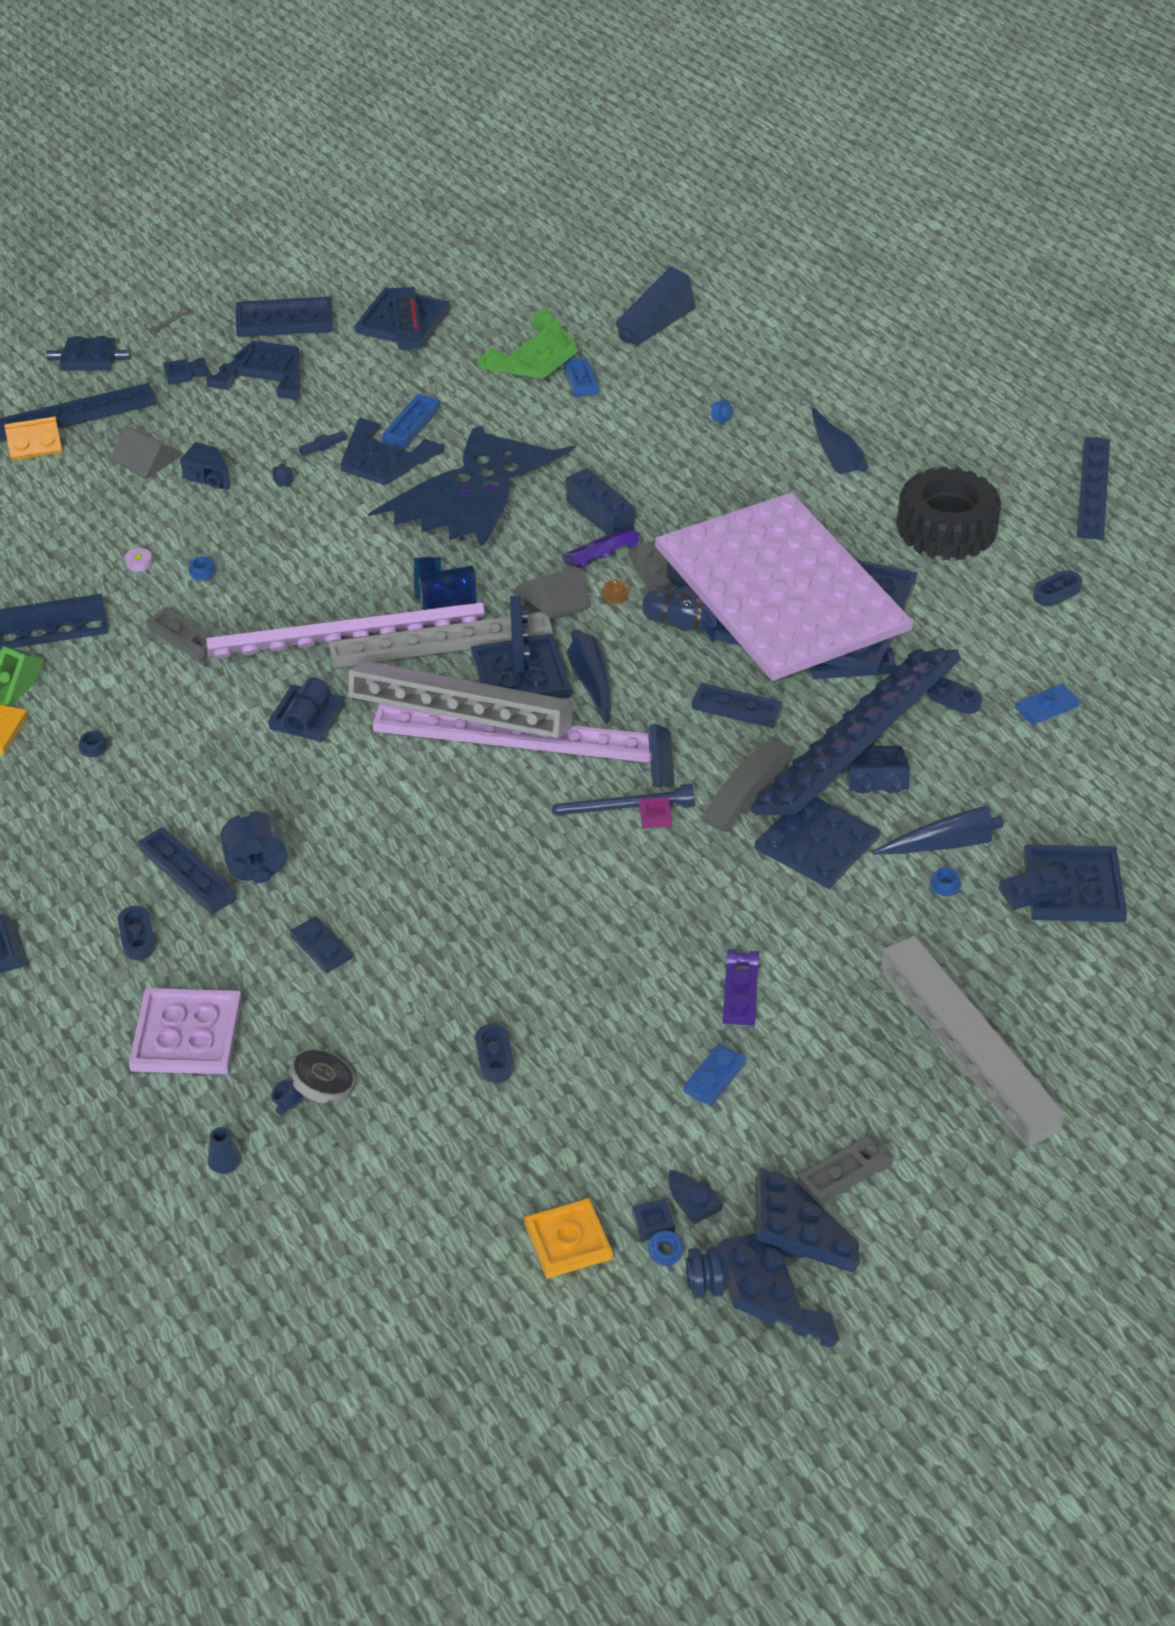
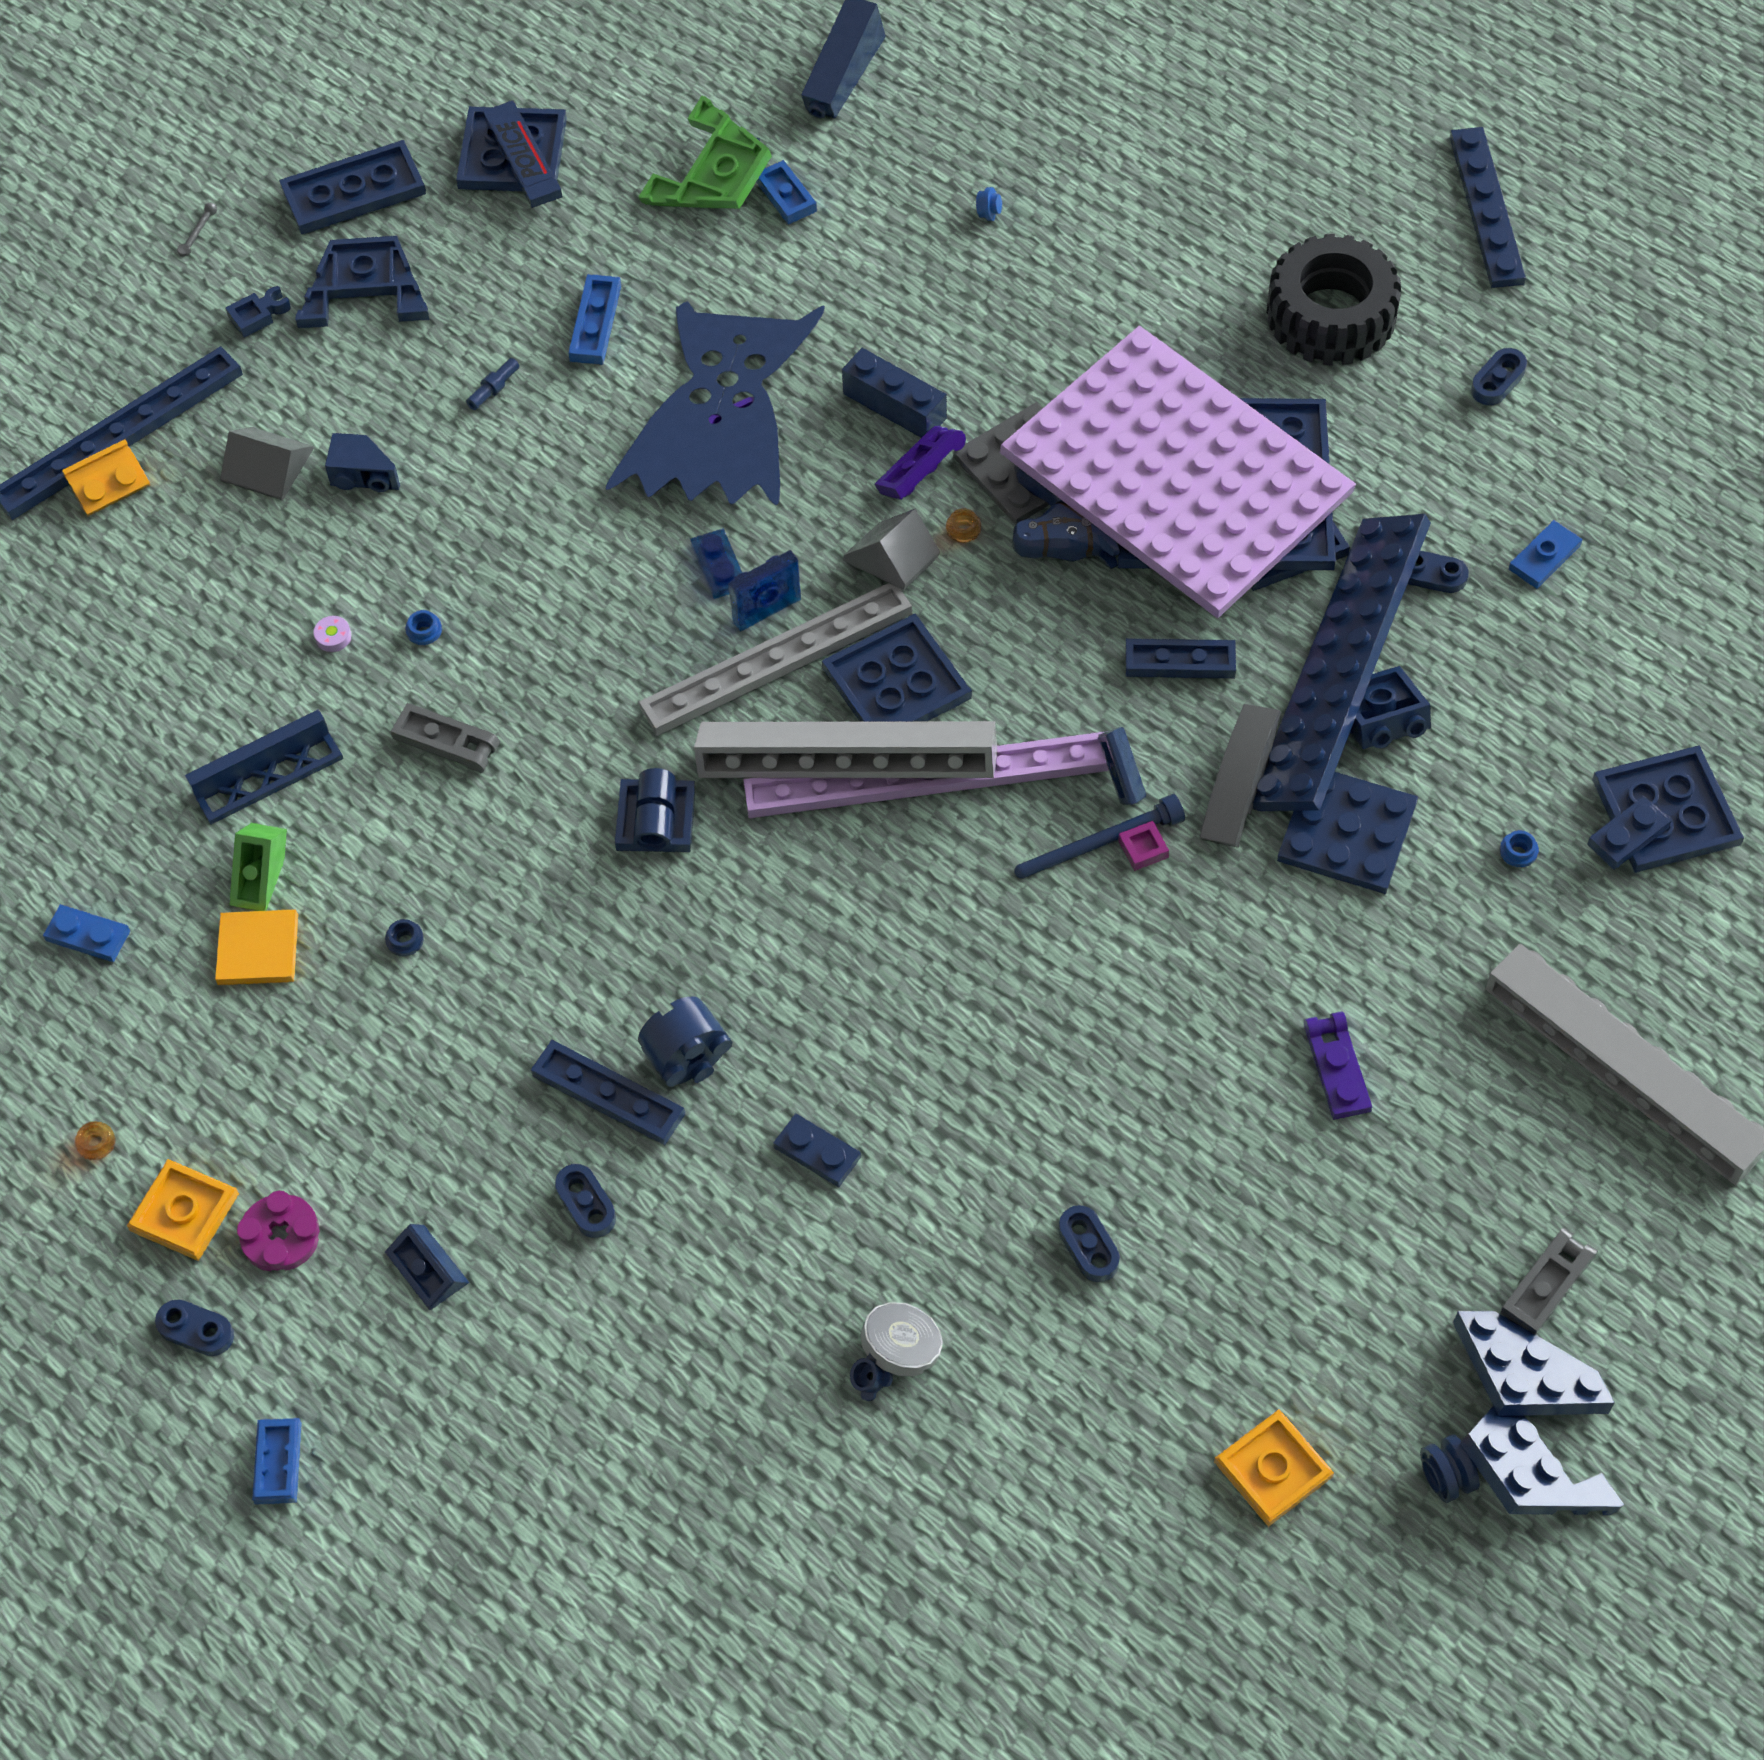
camera: 15 degrees left, 15 degrees up
dark blue plate [46,336,131,370] -> none
lavender plate [129,988,242,1074] -> none
lavender plate [206,603,484,659] -> none
dark blue cone [207,1127,241,1174] -> none
dark blue plate [272,463,293,487] -> none
dark blue wing [340,418,445,485] -> none
dark blue plate [510,596,530,673] -> none
dark blue piece [567,629,611,723] -> none
dark blue plate [632,1199,675,1242] -> none
blue plate [648,1230,683,1266] -> none
dark blue plate [669,1169,723,1225] -> none
blue plate [683,1043,746,1107] -> none
dark blue piece [812,407,868,474] -> none
dark blue piece [872,806,1003,855] -> none

